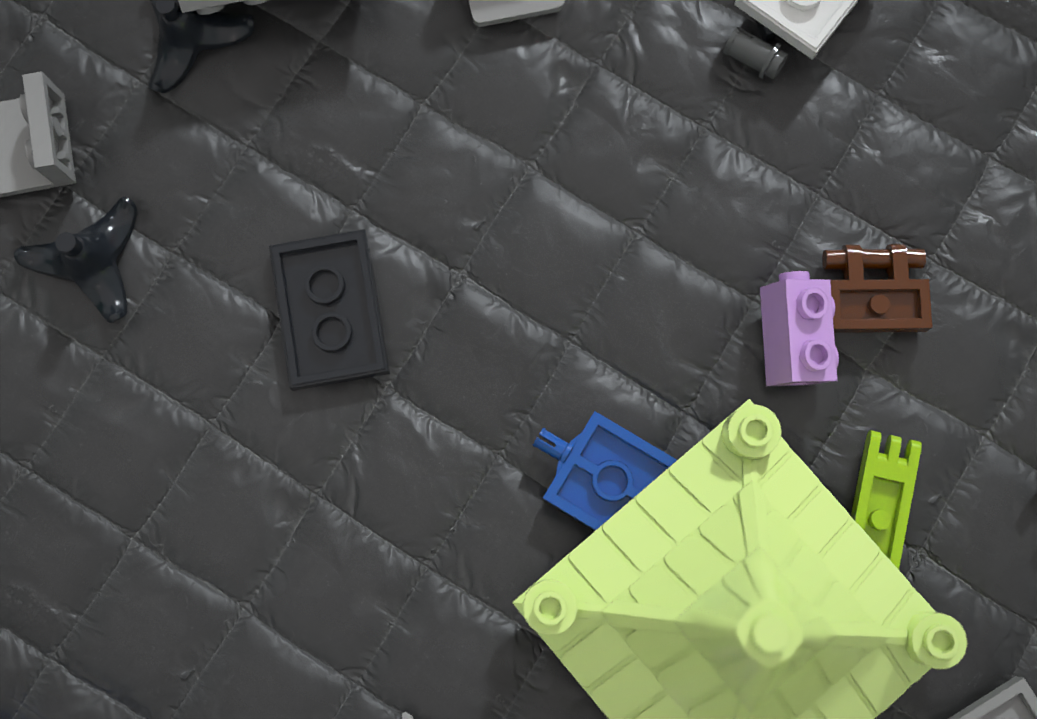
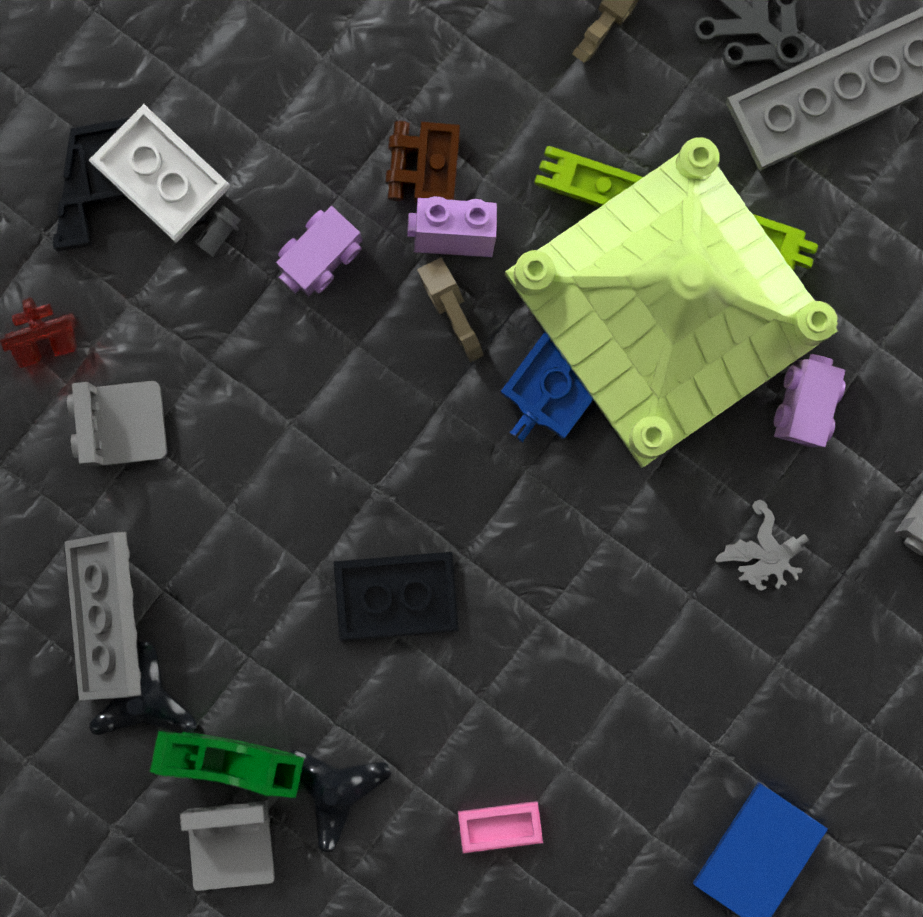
camera: 90 degrees left, 5 degrees up
none -> green arch [150,731,304,798]
none -> lavender brick [276,205,362,297]
none -> dark tan piece [417,257,484,362]
none -> bright pink tile [458,801,543,853]

